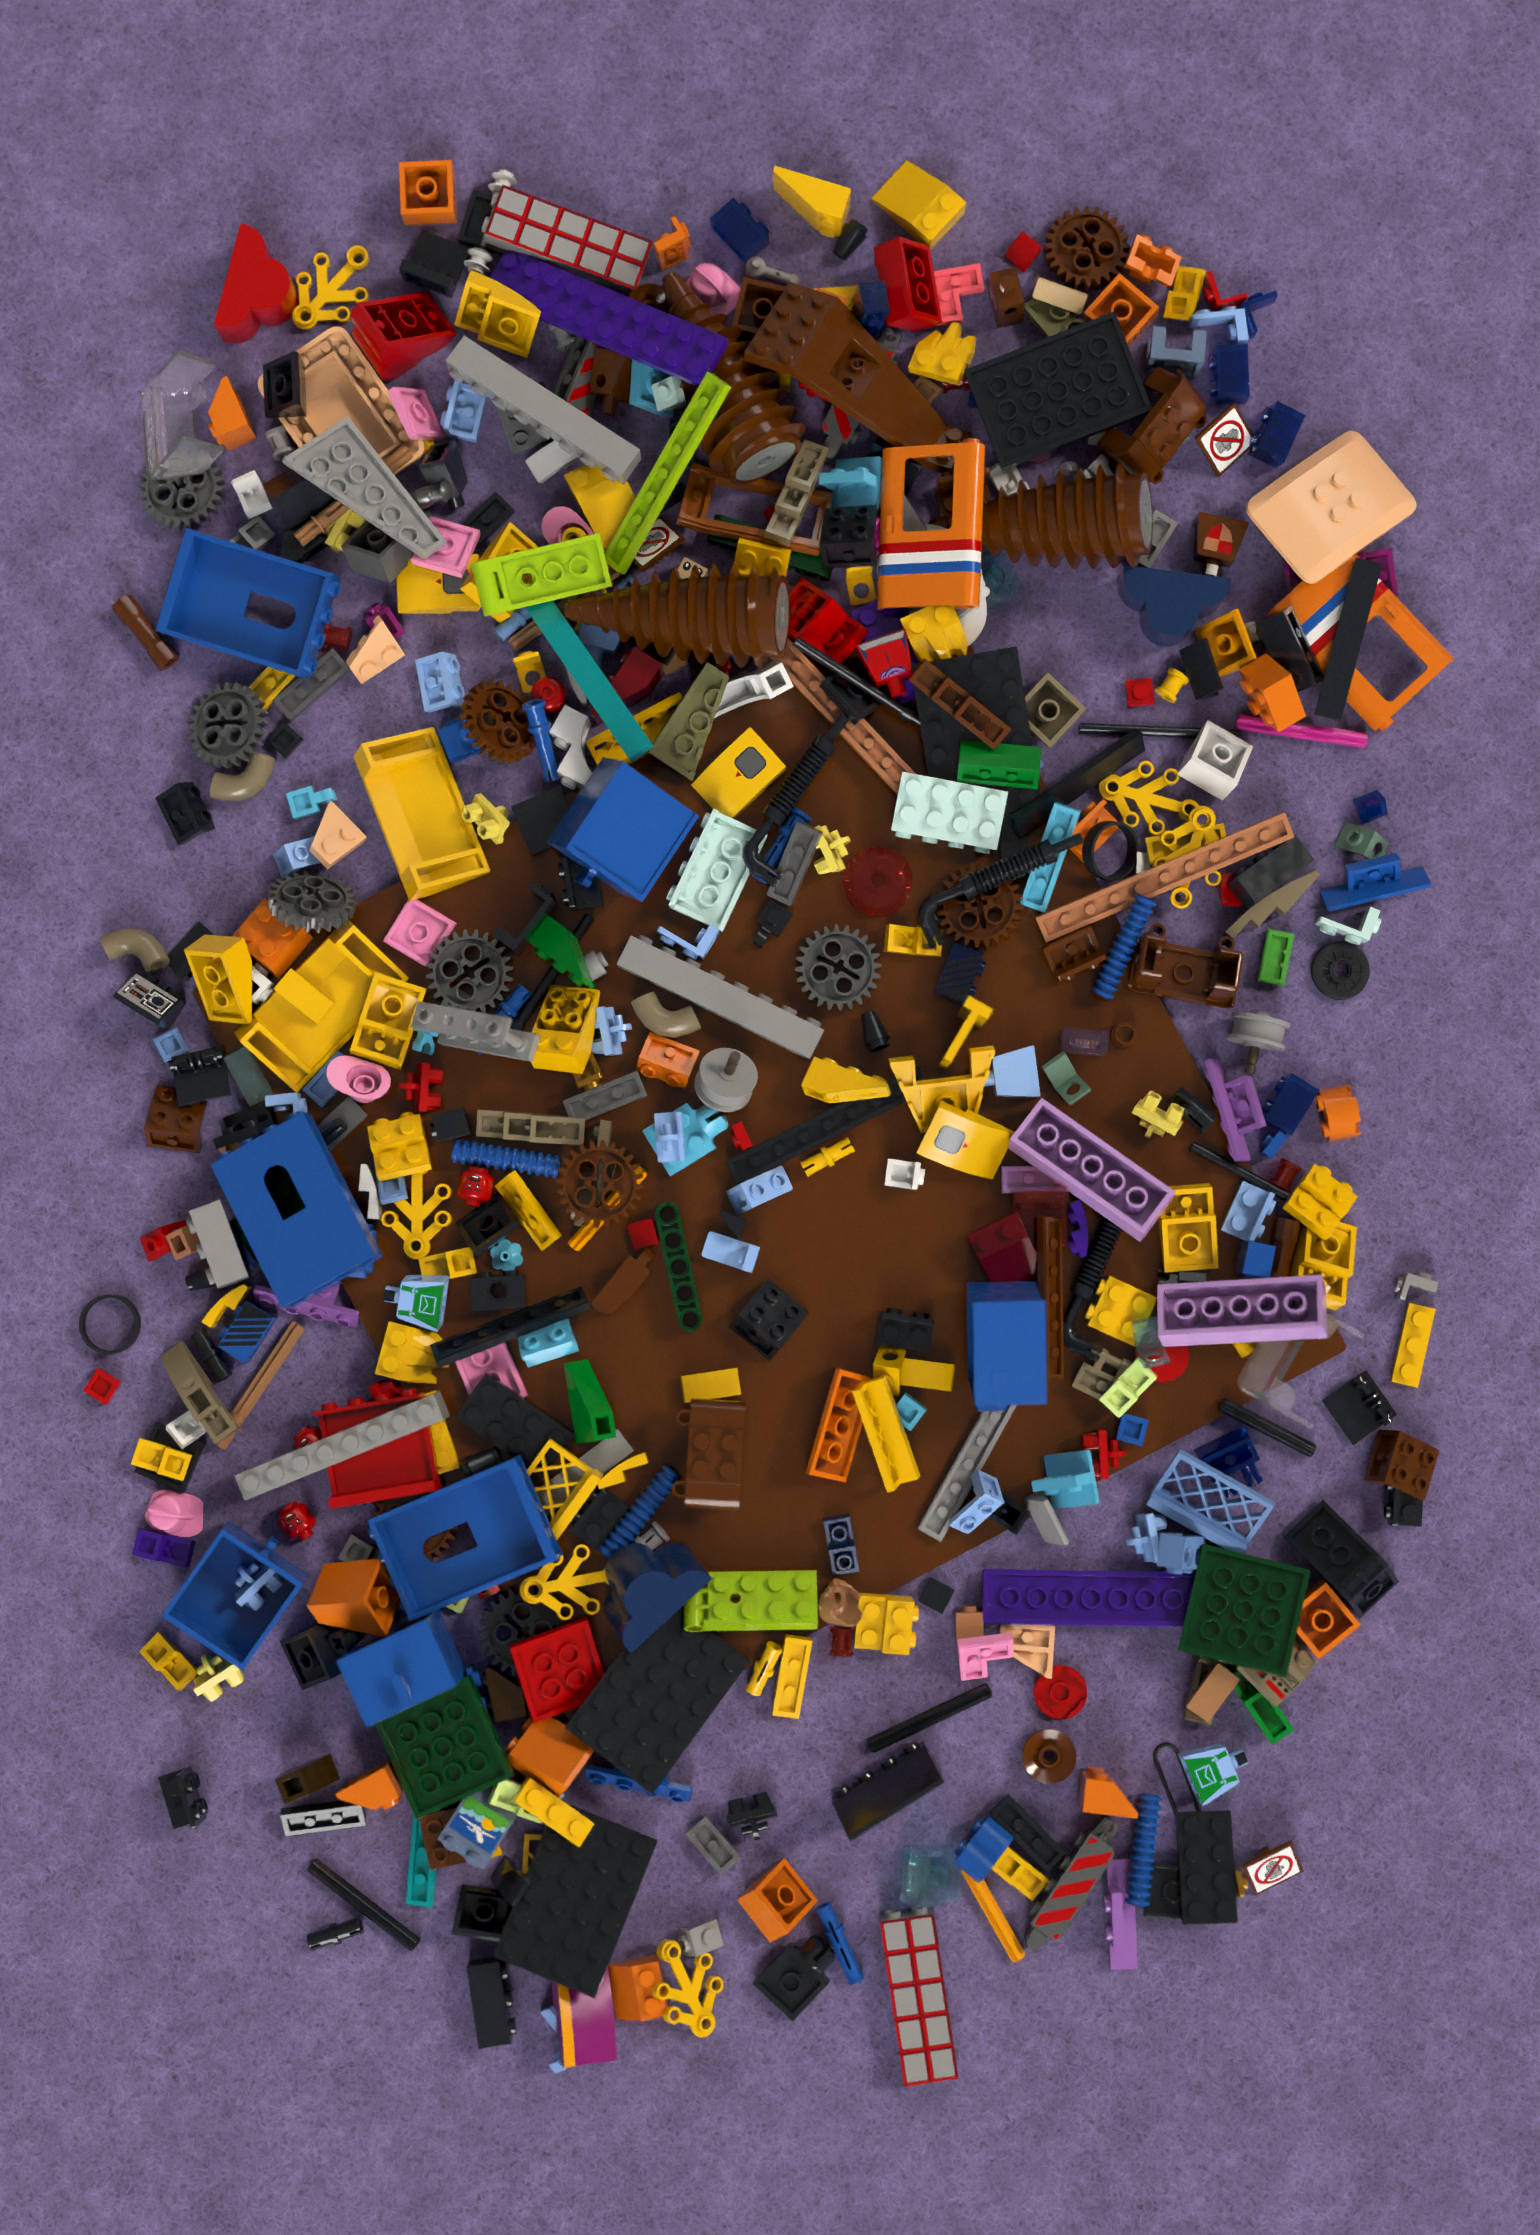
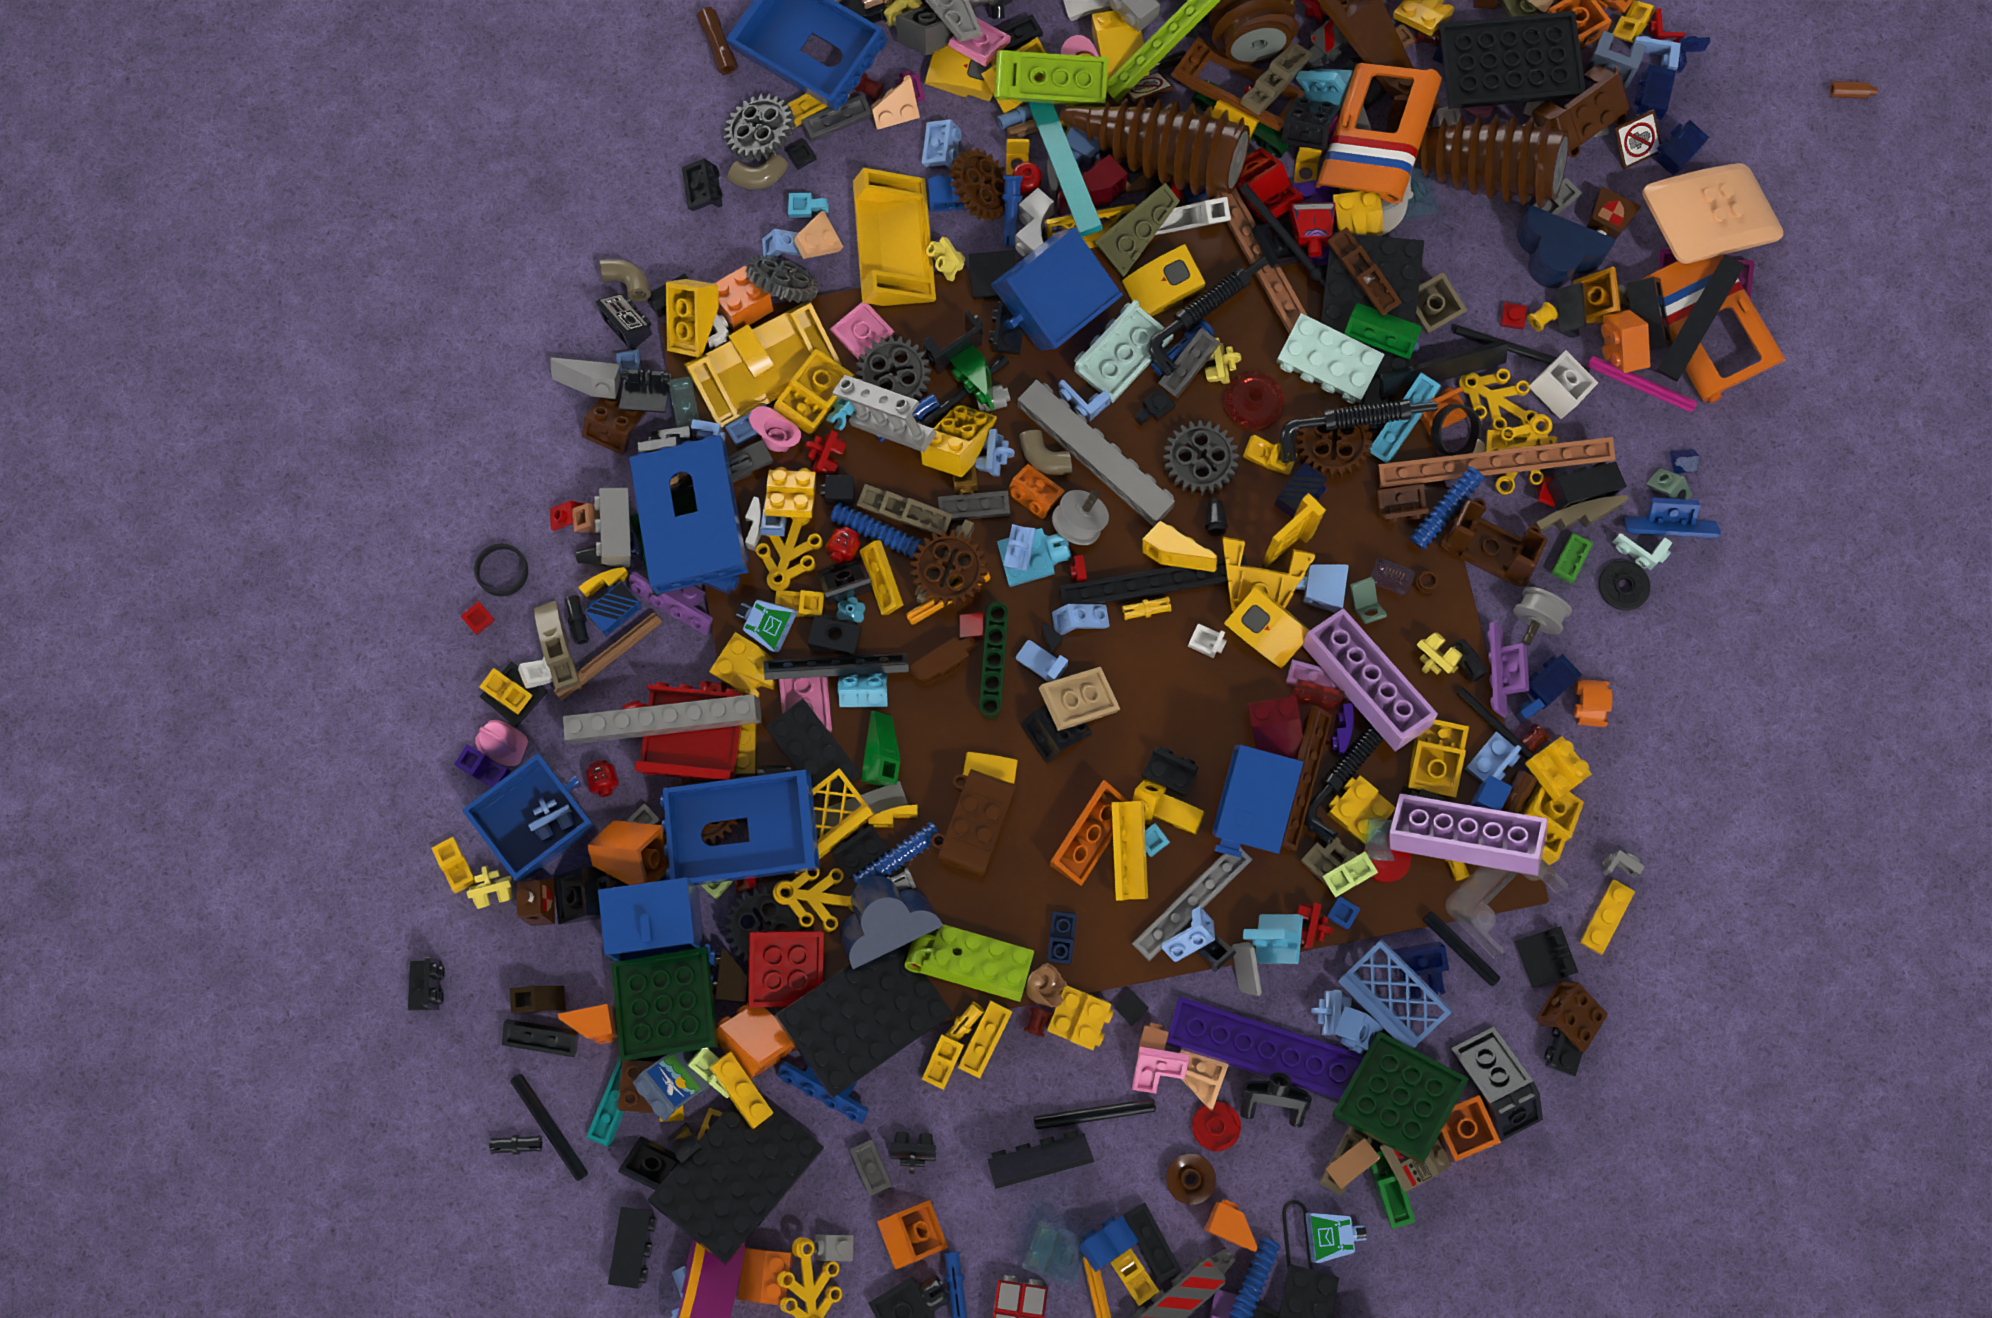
camera: 10 degrees right, 10 degrees down
none -> reddish brown torso [516,878,555,926]
none -> light grey slope [550,357,621,399]
none -> yellow slope [922,1034,964,1090]
none -> tan plate [1039,667,1120,731]
none -> black connector [1240,1072,1312,1128]
none -> dark orange cylinder [1830,81,1878,99]

